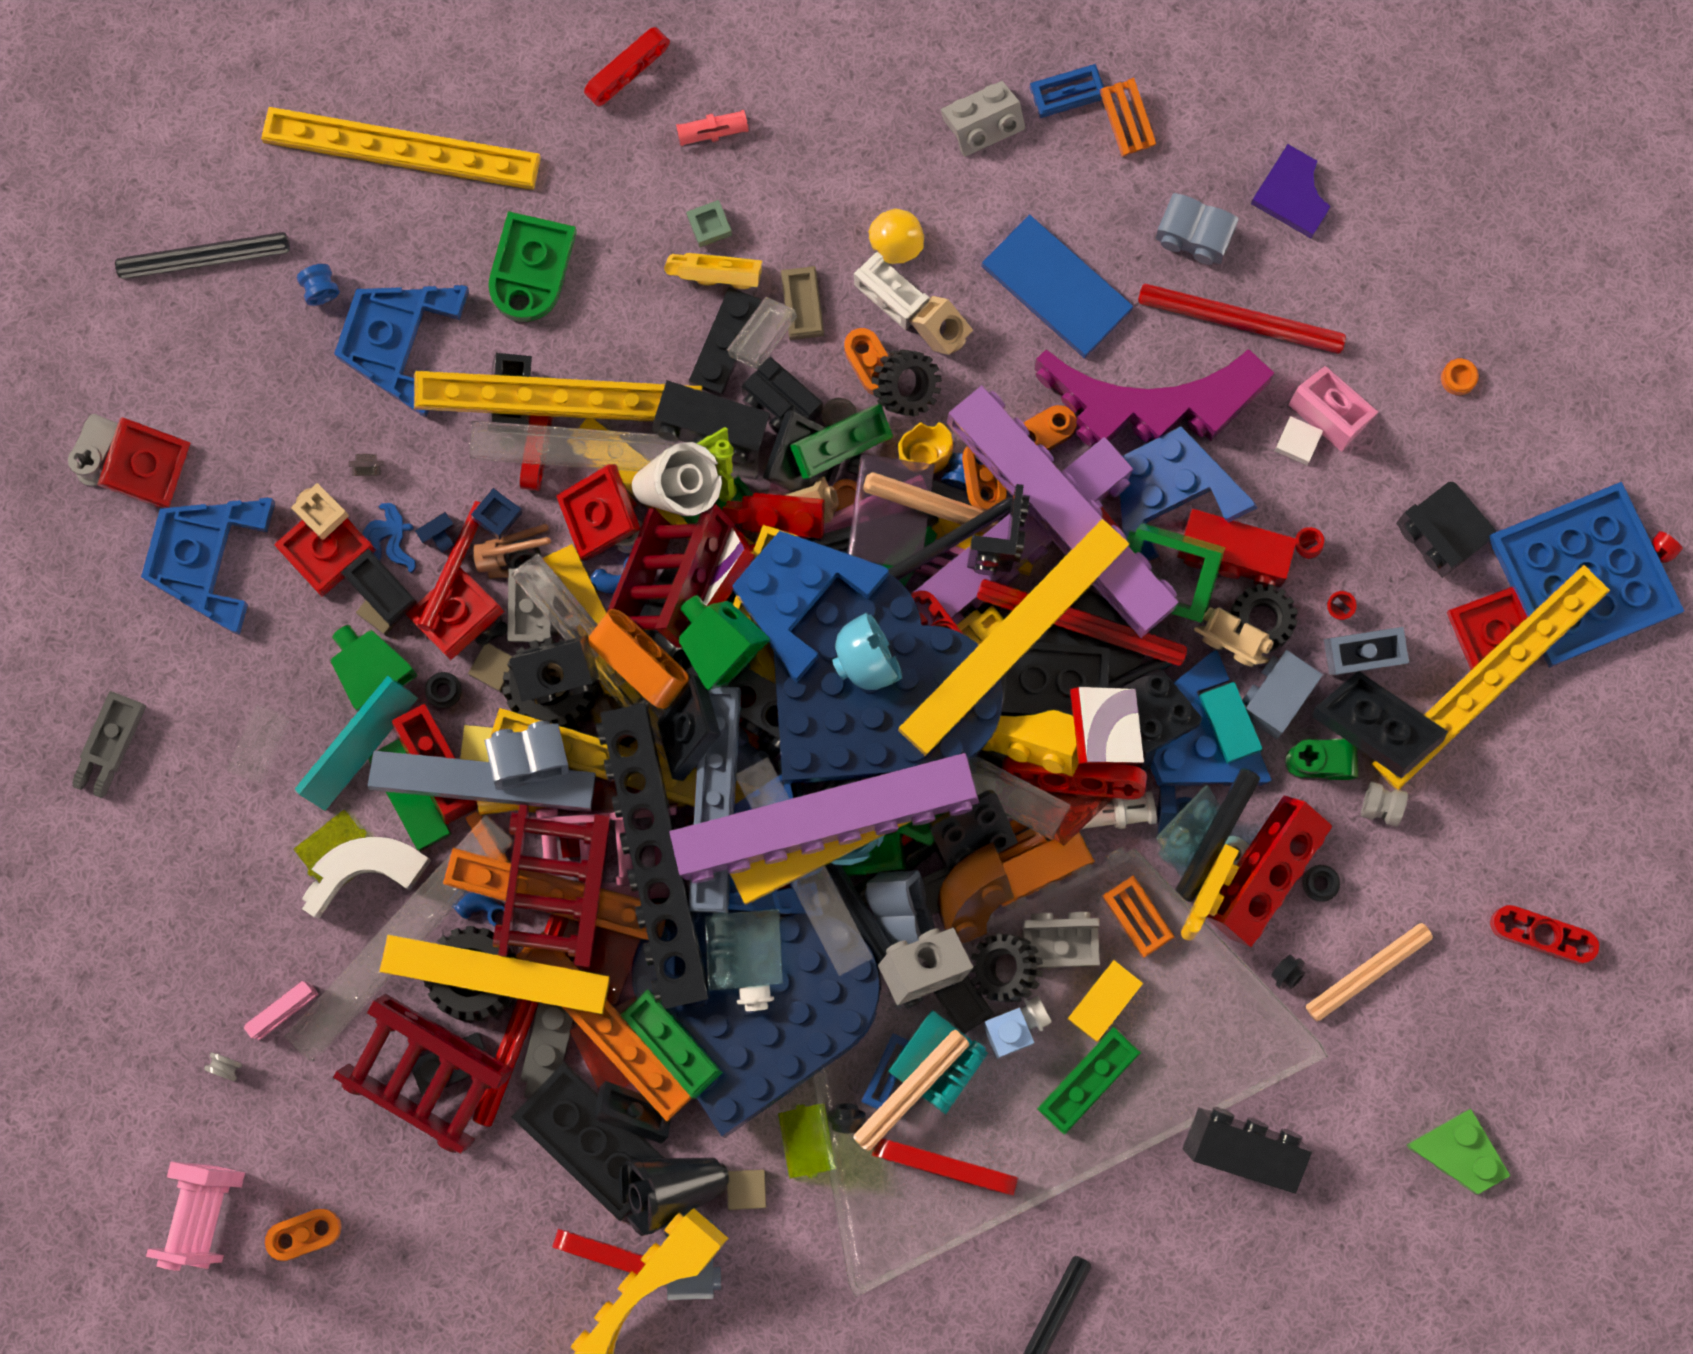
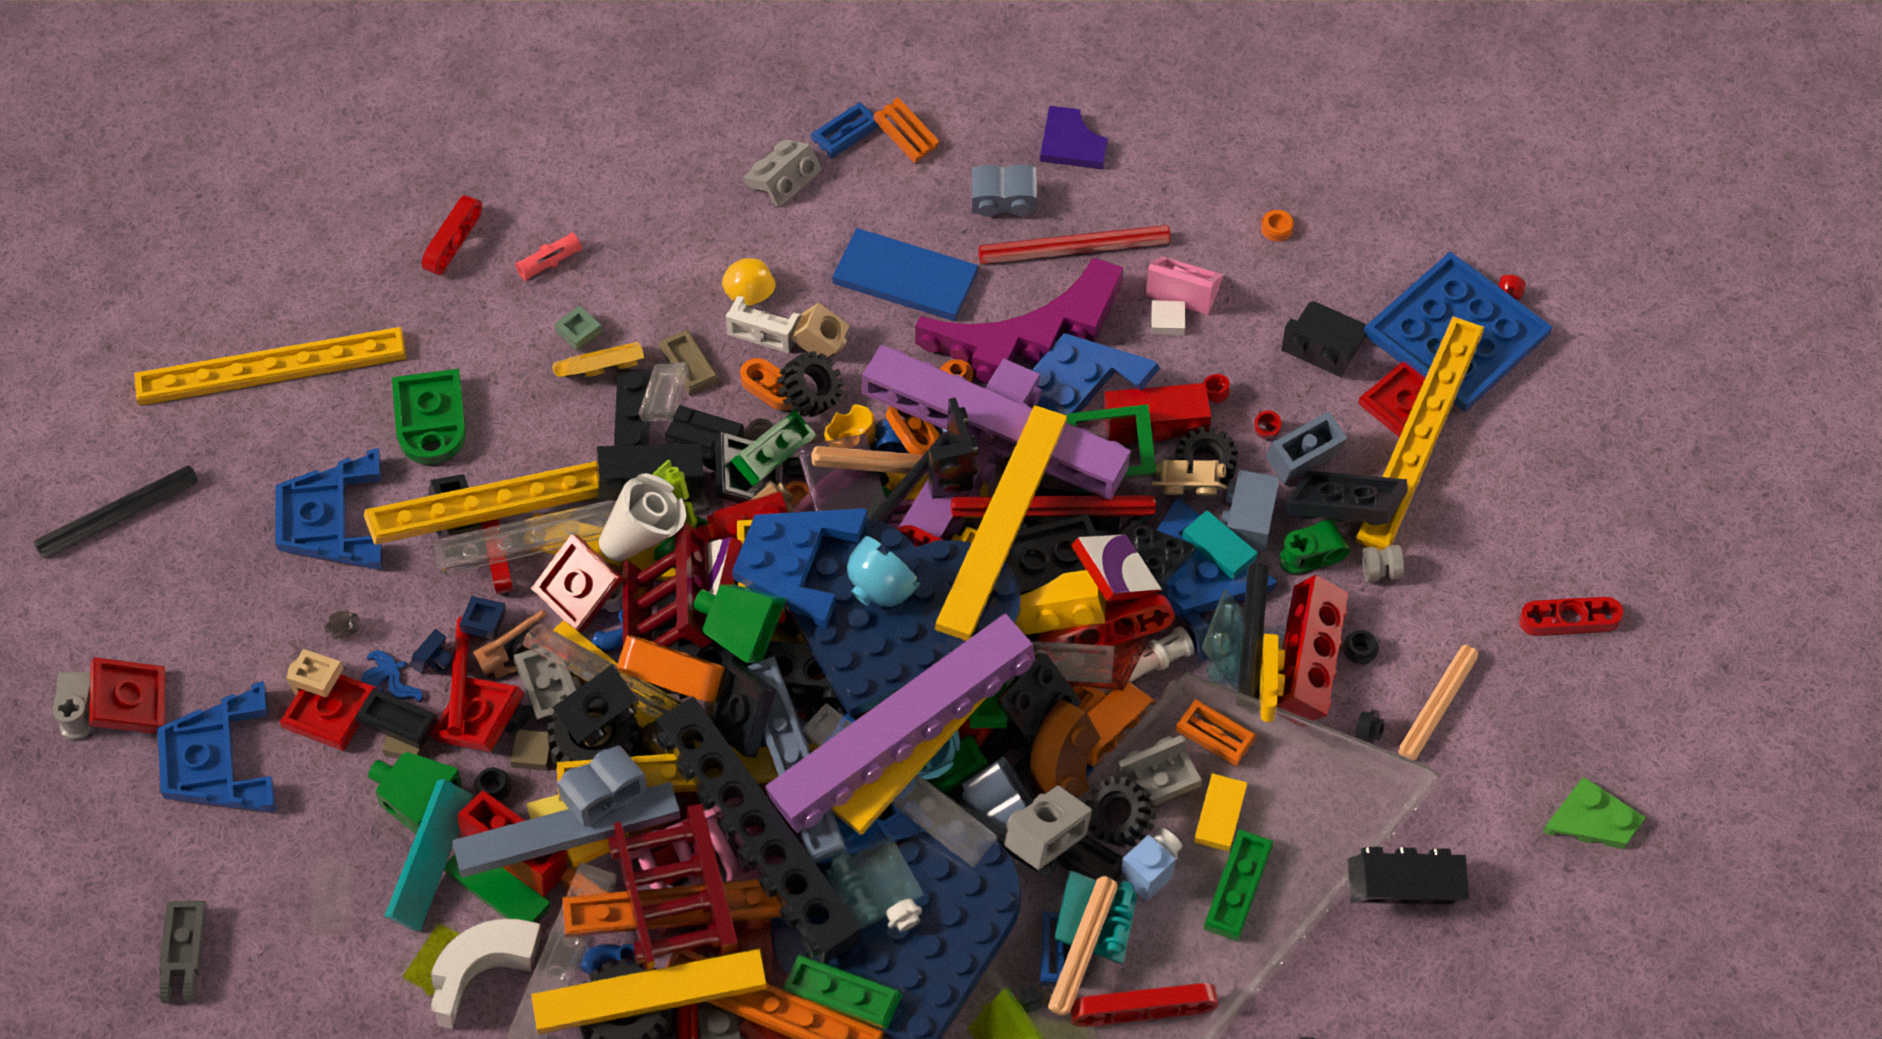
camera: 25 degrees left, 20 degrees down
blue wheel [296,264,340,306] -> none

